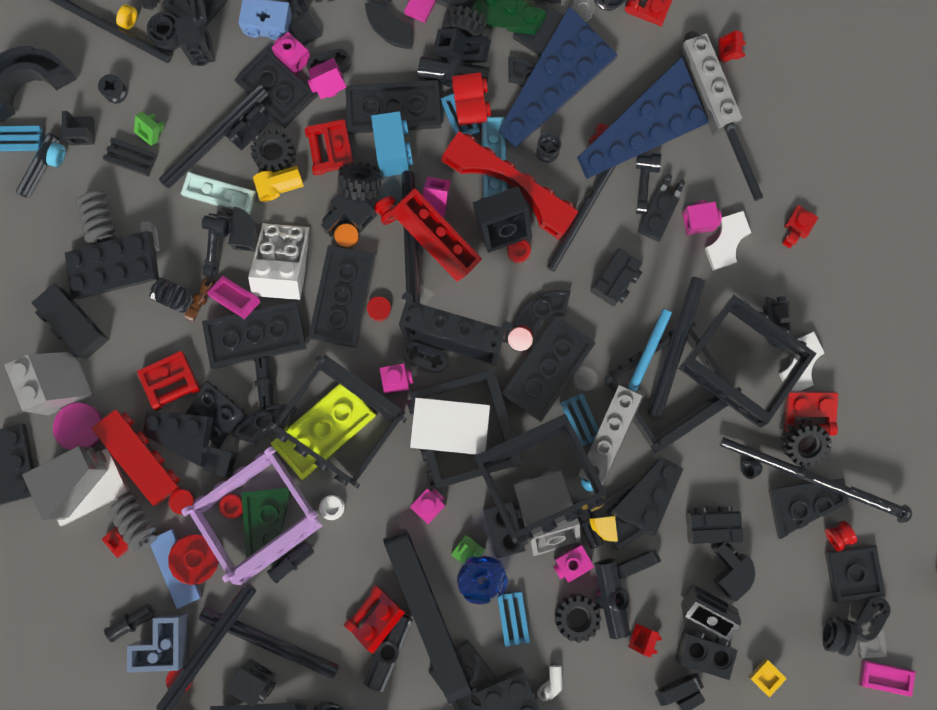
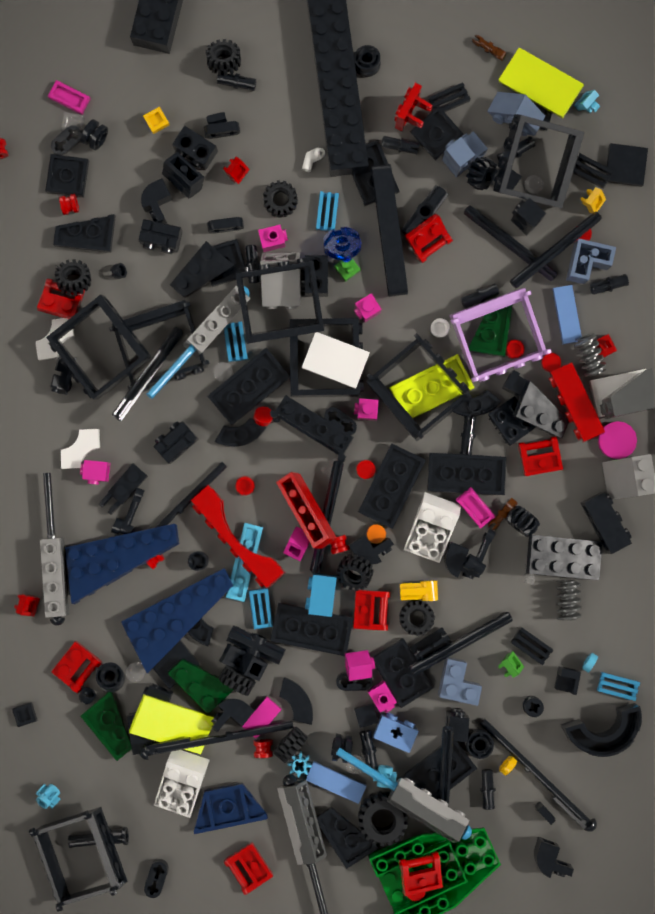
camera: 165 degrees left, 5 degrees up
black axle [16,133,60,198] -> none
red tile [168,534,219,585] -> none
light aqua tile [181,172,257,215] -> none
red brick [452,72,491,127] -> none
black brick [472,186,532,253] -> none
yellow tile [589,516,618,541] -> none
black piece [594,558,631,640] -> none
black bar [720,437,912,523] -> none
red plate [782,205,819,249] -> none
none -> sand blue brick [438,657,482,706]

